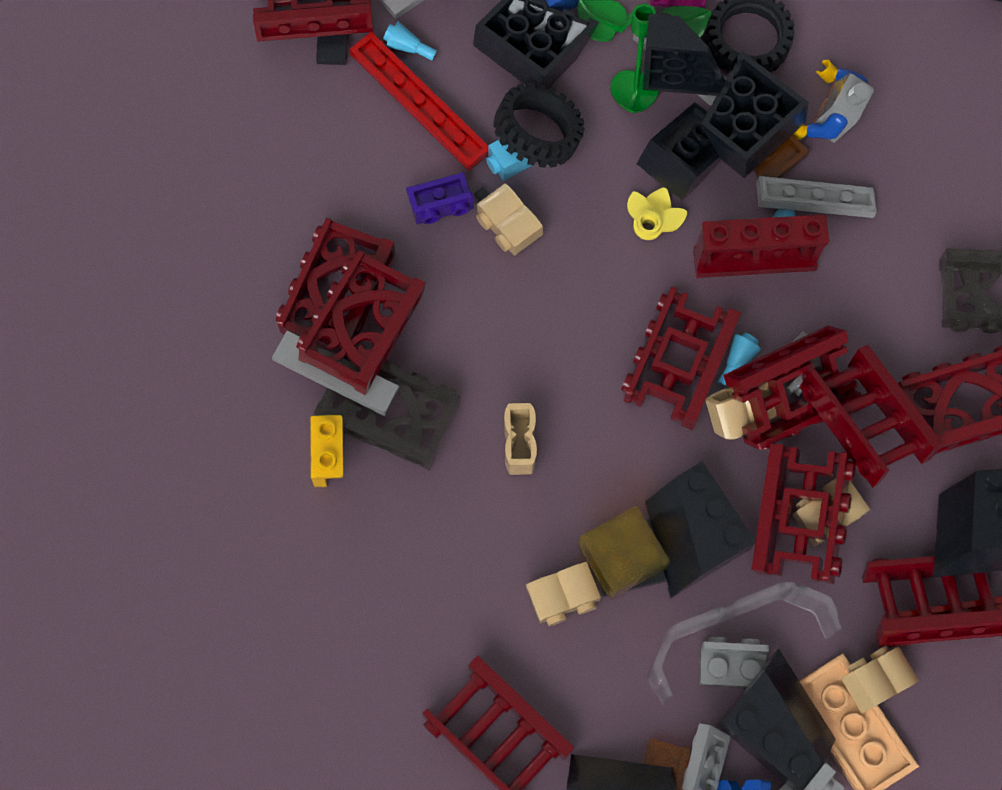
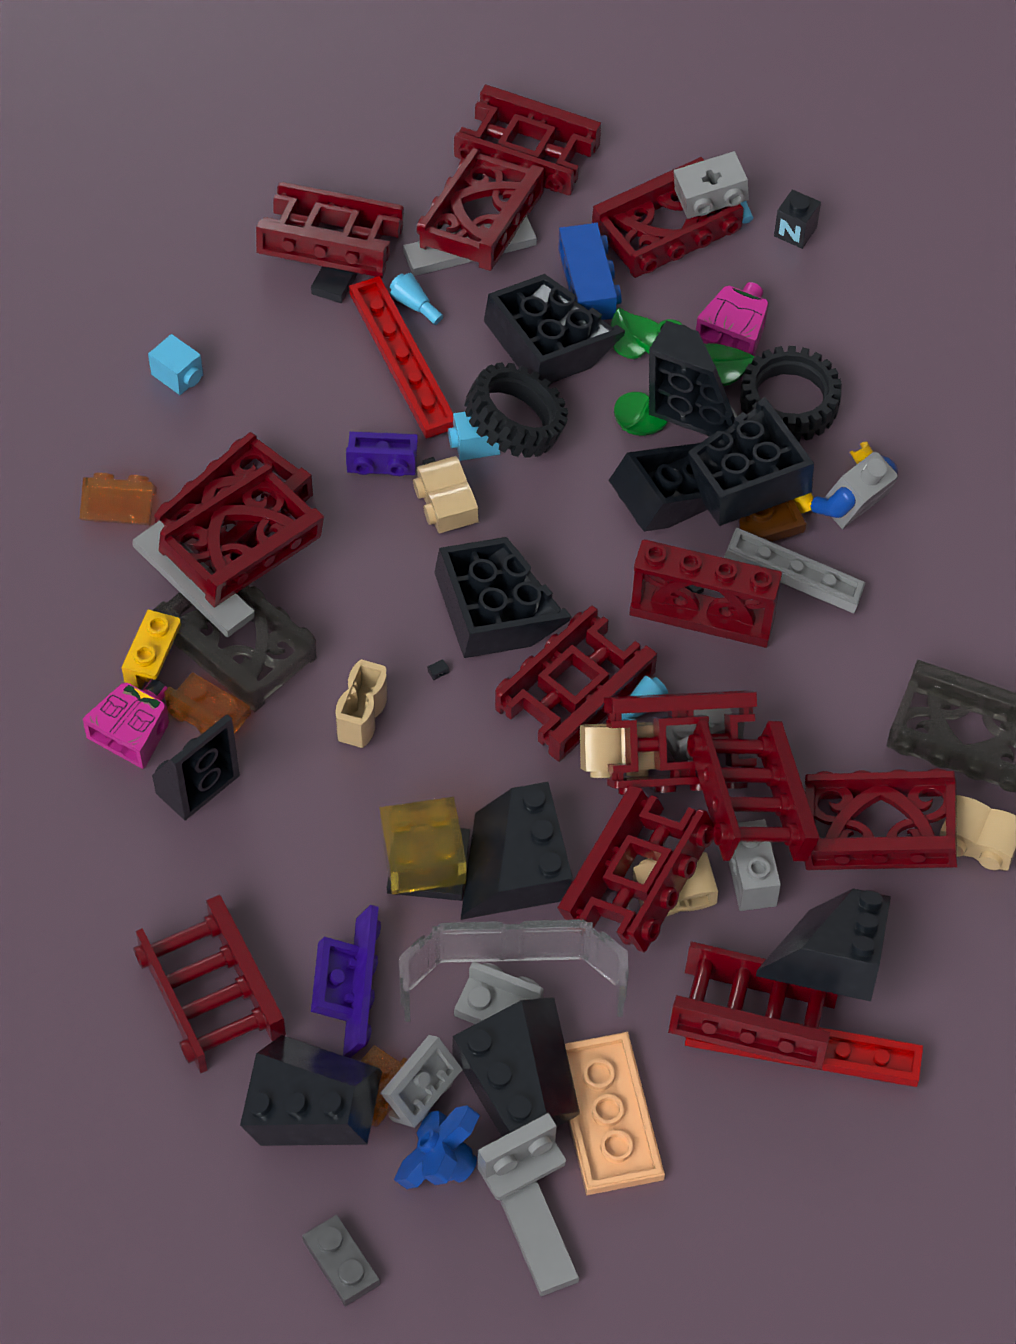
camera: 20 degrees right, 15 degrees down
tan brick [526,561,601,626] -> none
light yellow plate [627,187,687,240] -> none
tan brick [841,646,919,713] -> none
none -> clear orange bracket [79,473,157,525]
none -> dark pink torso [83,679,169,769]
none -> medium azure brick [148,334,203,395]
none -> black slope [152,714,240,820]
none -> clear orange bracket [164,672,251,734]
none -> dark purple bracket [311,905,381,1058]
none -> black piece [427,659,449,680]
none -> black wedge [434,537,572,658]
none -> light grey brick [728,819,781,911]

